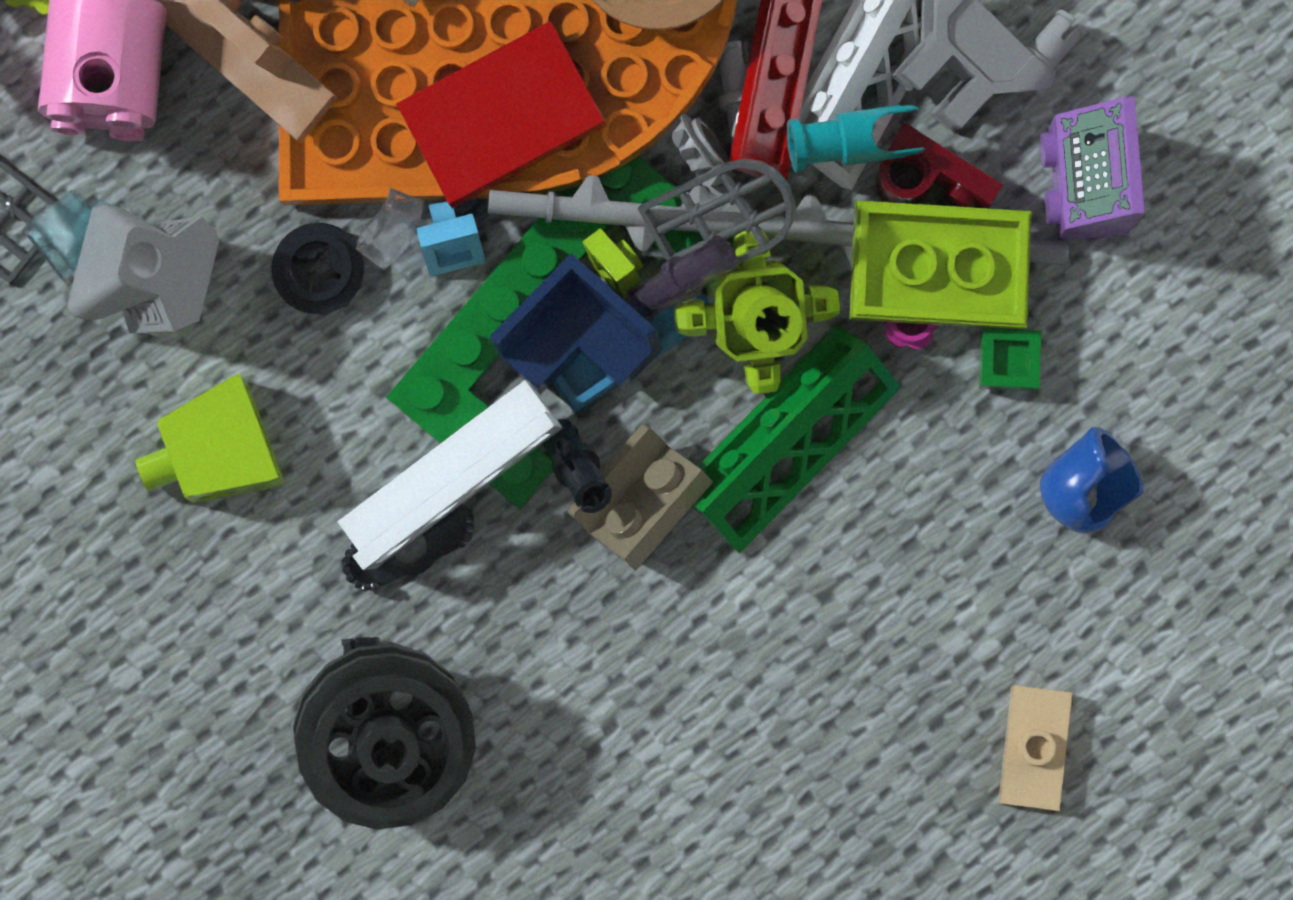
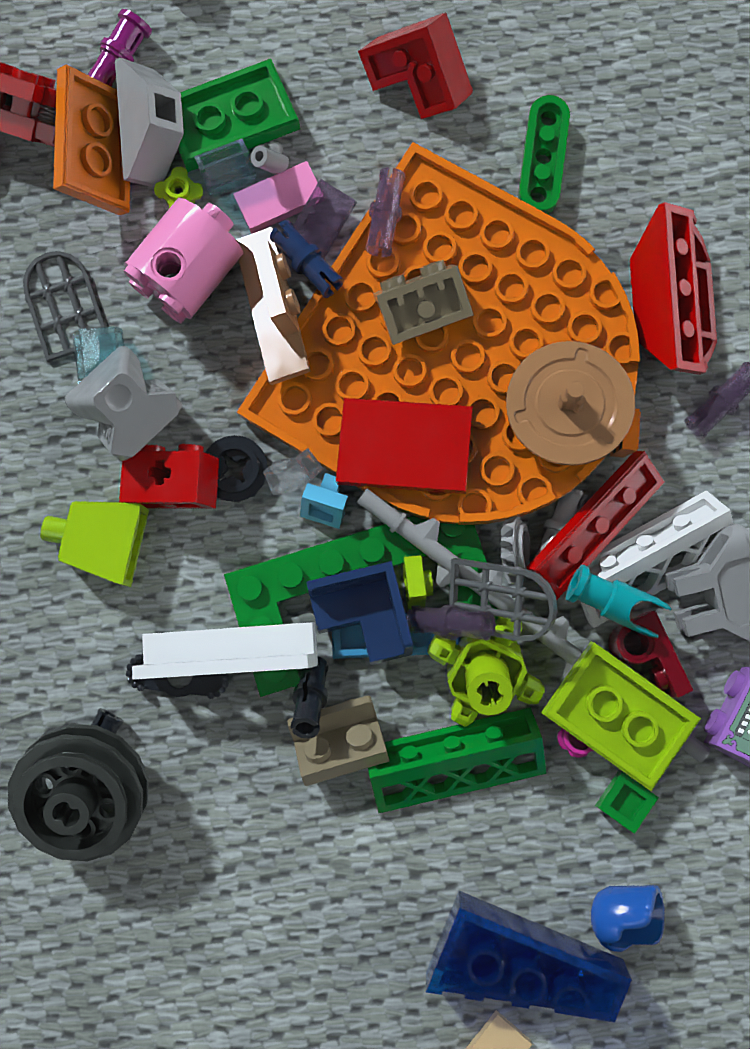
camera: 30 degrees right, 0 degrees up
none -> red brick [119,444,219,509]
none -> clear blue wedge [426,891,632,1023]

